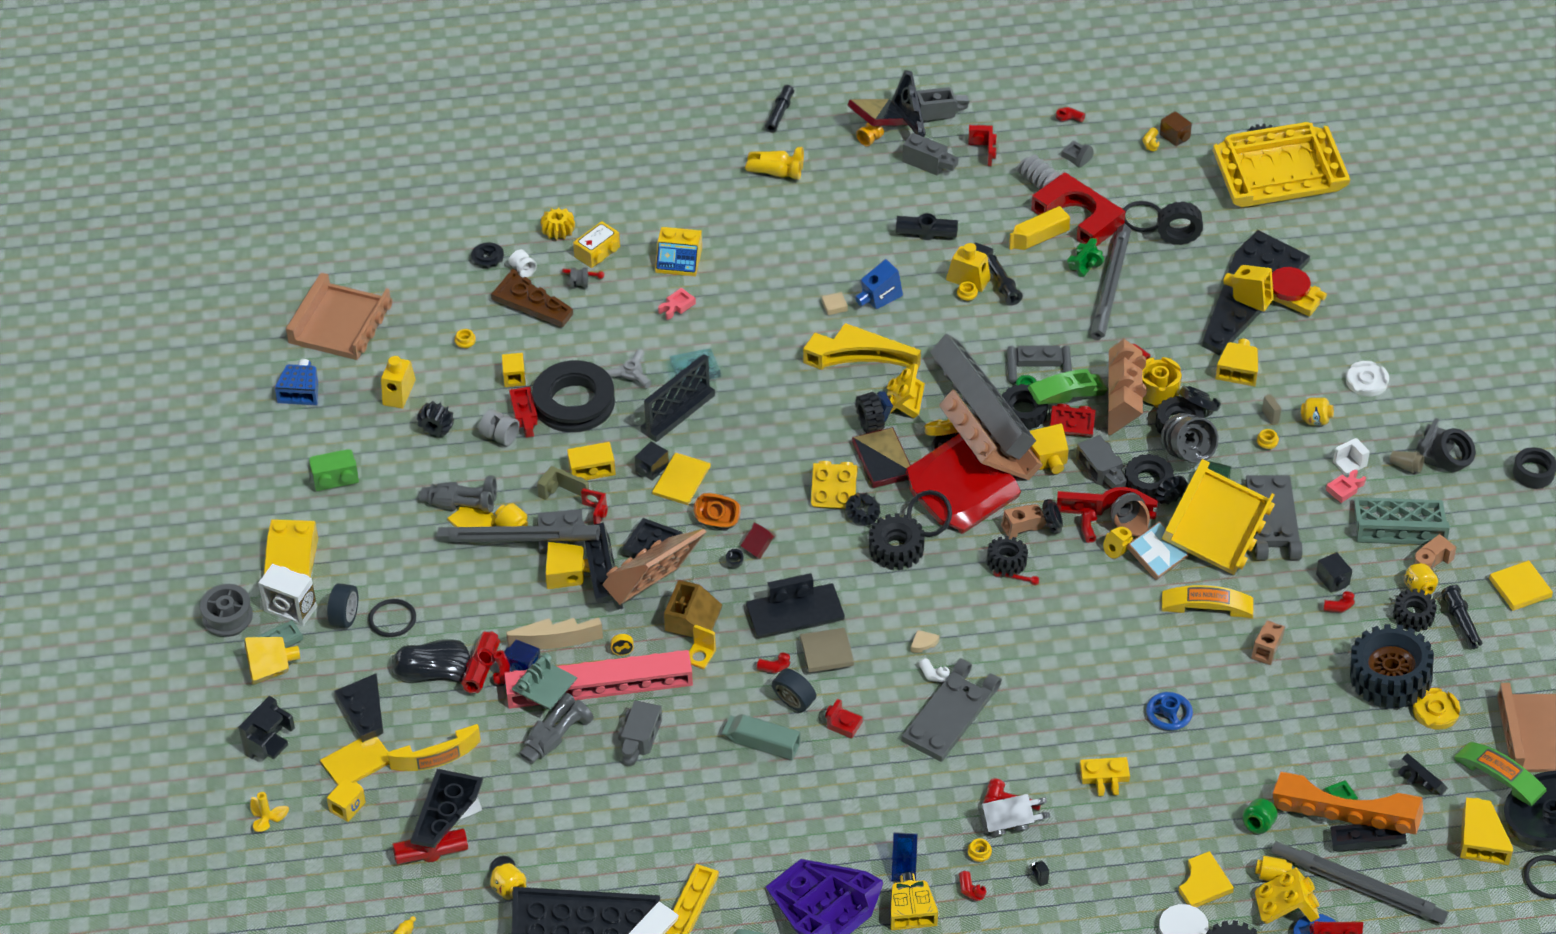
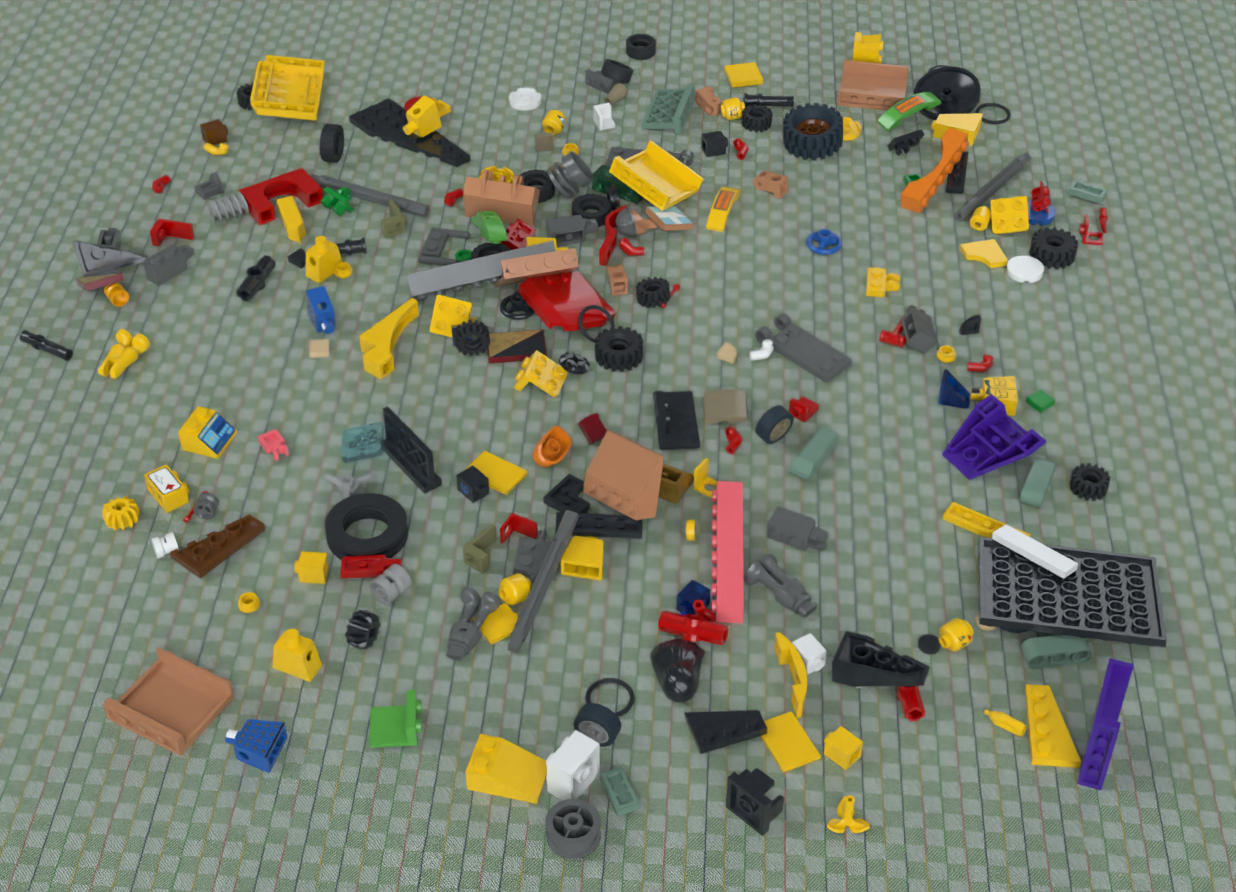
camera: 80 degrees left, 5 degrees down
yellow torso [244,637,300,685] -> none
black gear [471,242,504,268] -> none
tan slope [506,617,603,650] -> none
sand green hinge [512,653,577,710] -> none
yellow brick [567,442,616,480] -> none
yellow tile [925,419,958,436] -> none
black gear [1042,499,1063,534] -> none
yellow piece [1103,527,1133,559] -> none
black tyre [1123,201,1161,232] -> none
black tile [1179,385,1221,411] -> none
yellow torso [1215,338,1258,387] -> none
green head [1242,798,1278,834] -> none
coral plate [1326,470,1366,503] -> none
none -> olive bracket [381,199,407,238]
none -> white brick [792,633,827,675]

